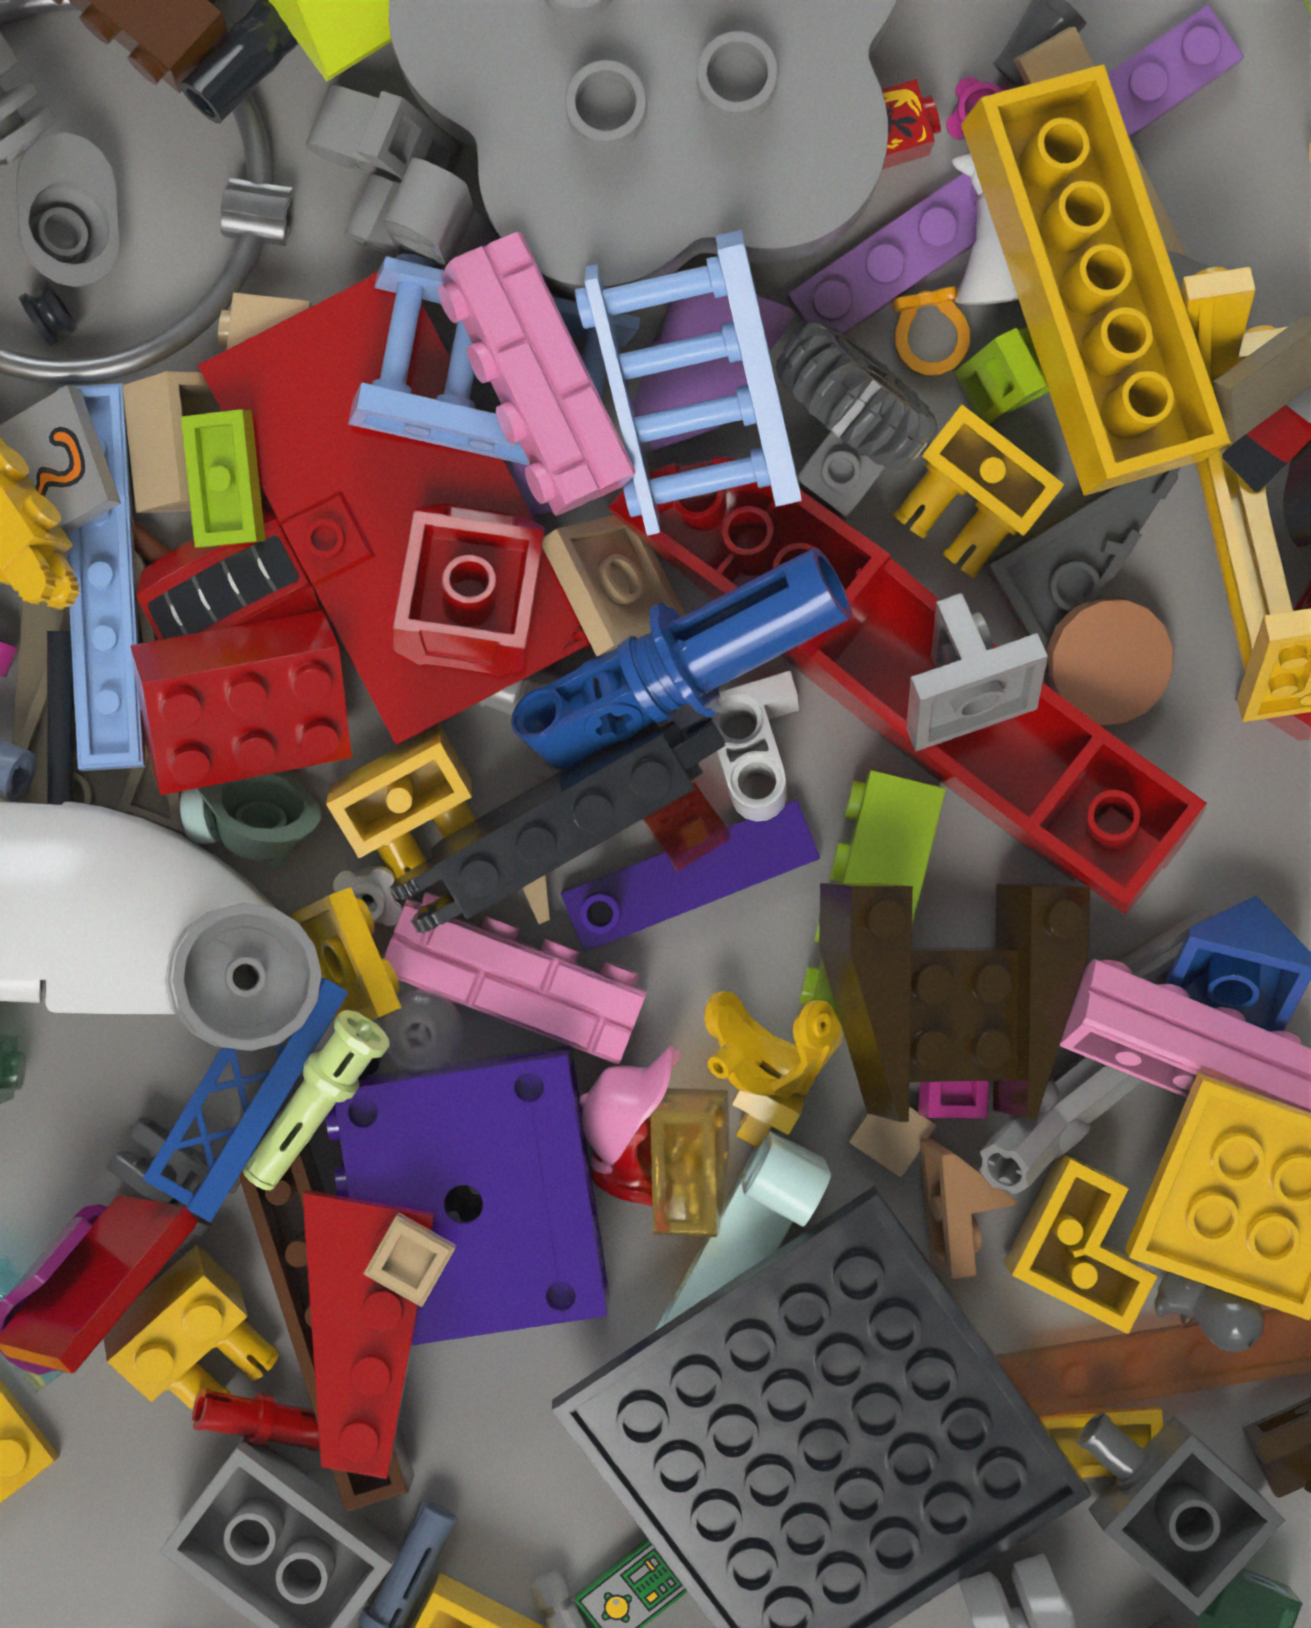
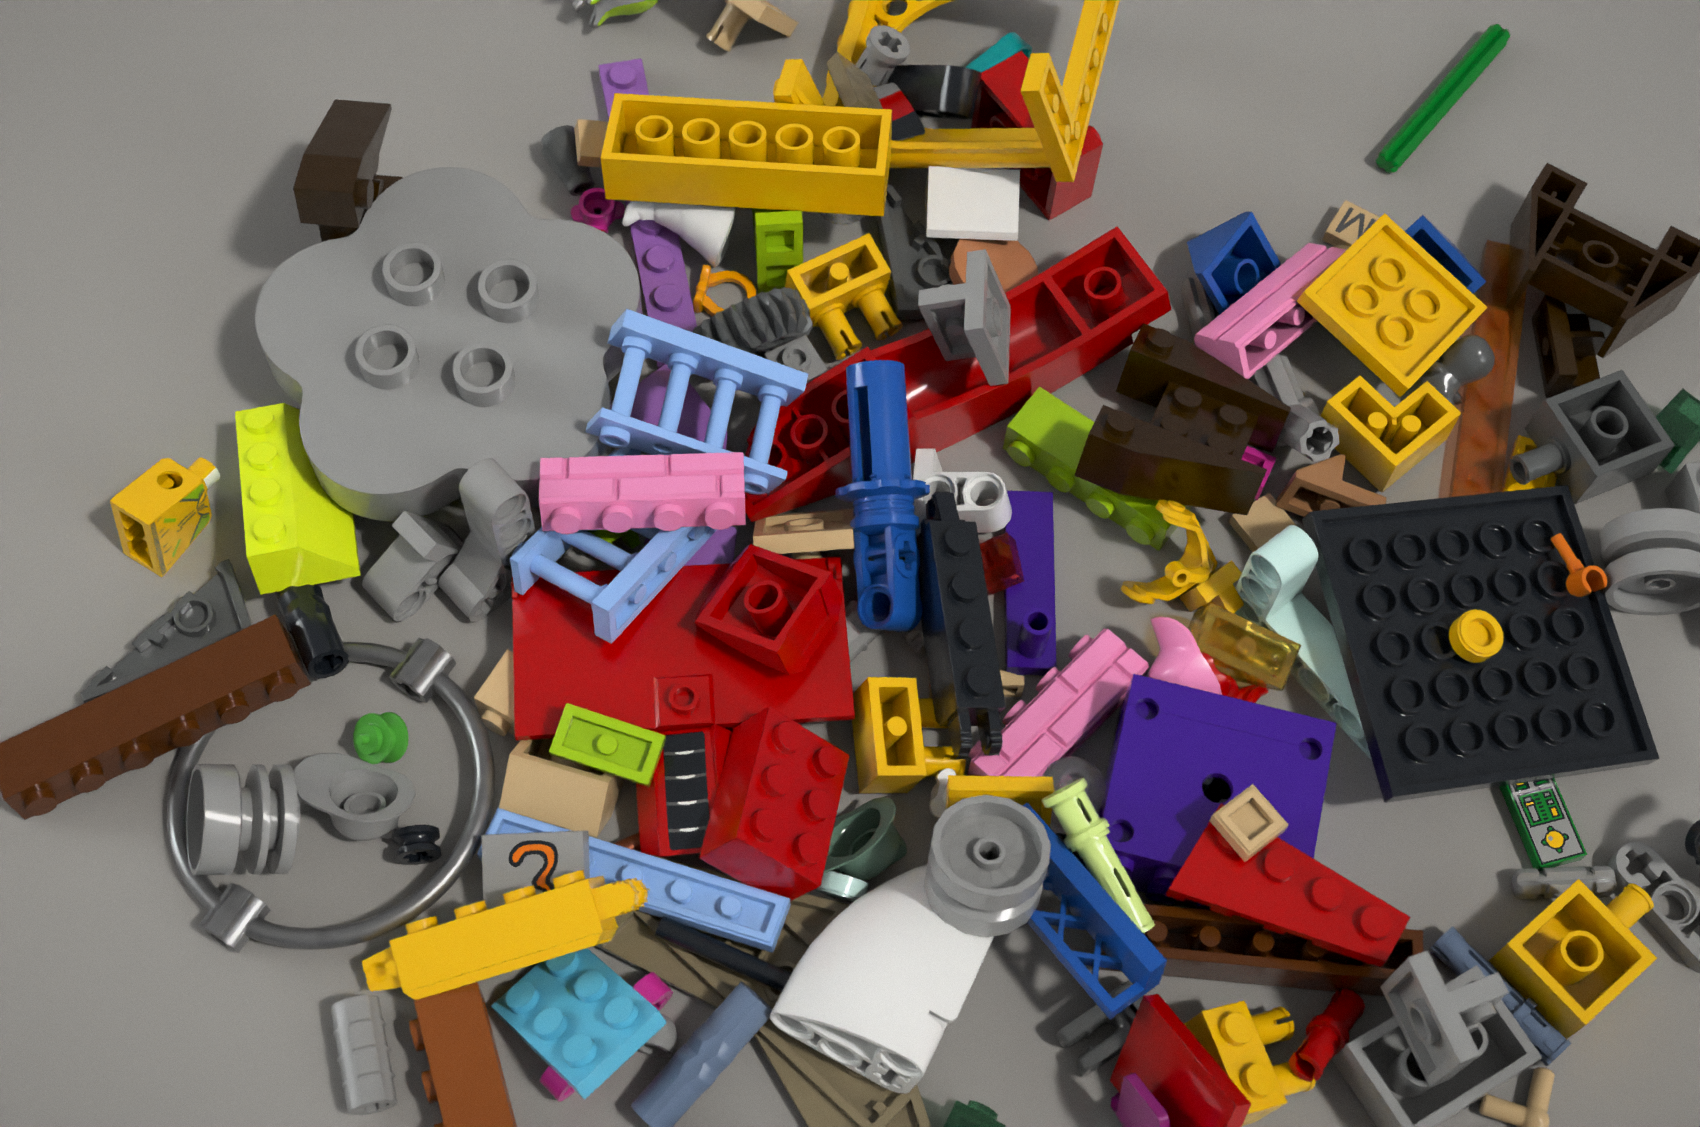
camera: 70 degrees left, 25 degrees down
none -> bright green wheel [353,712,409,764]
none -> white slope [925,166,1020,241]
none -> light grey bracket [1380,950,1509,1088]
none -> yellow tile [1449,610,1503,663]
none -> orange hand [1551,533,1607,597]

